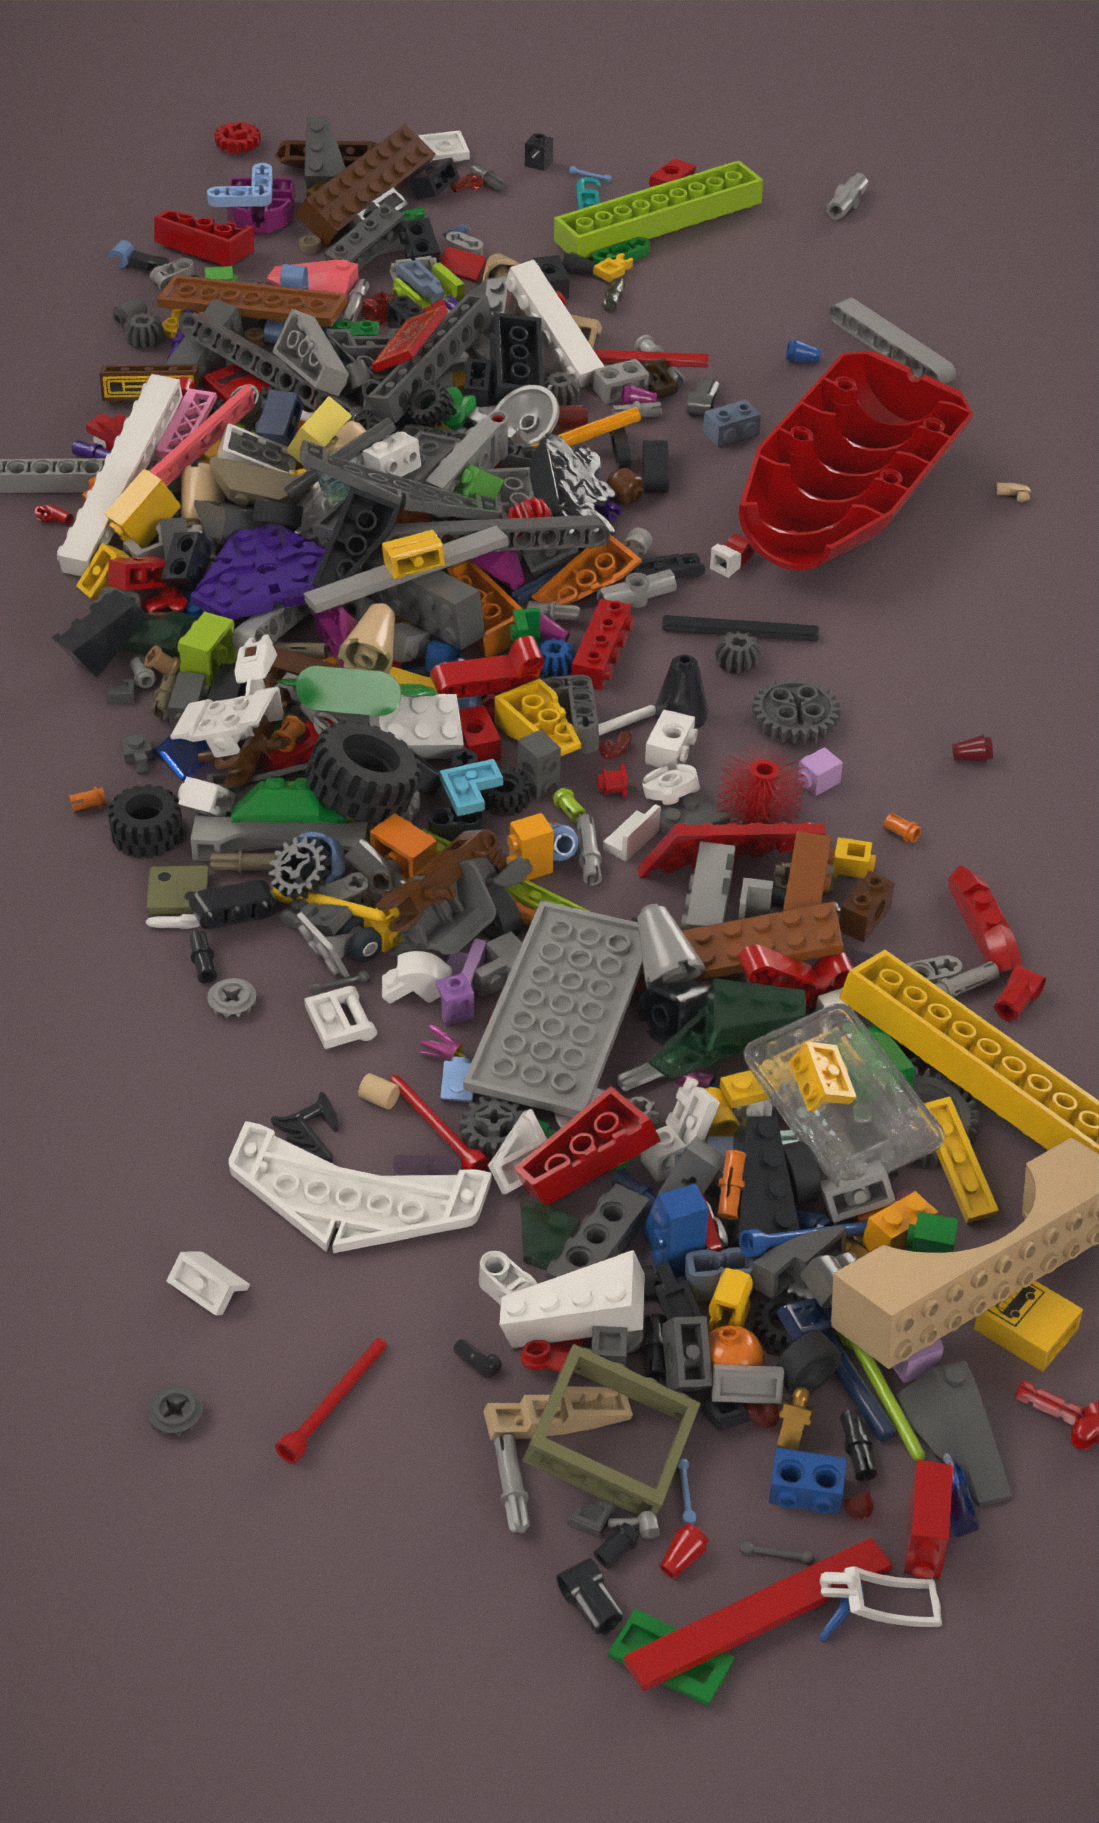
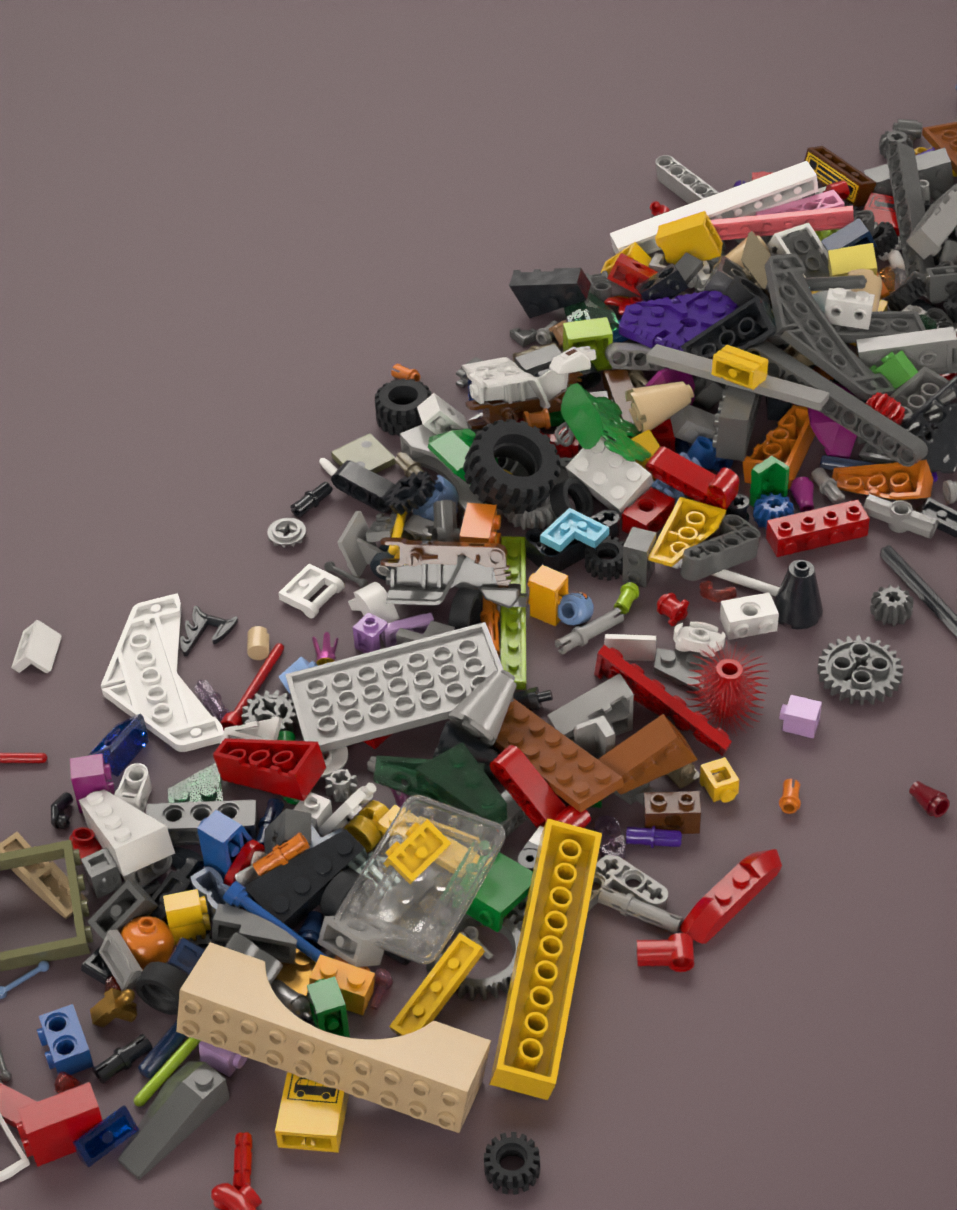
camera: 60 degrees right, 0 degrees up
none -> magenta brick [70,754,116,814]
none -> clear blue slope [88,713,149,777]
none -> dark purple axle [626,826,682,848]

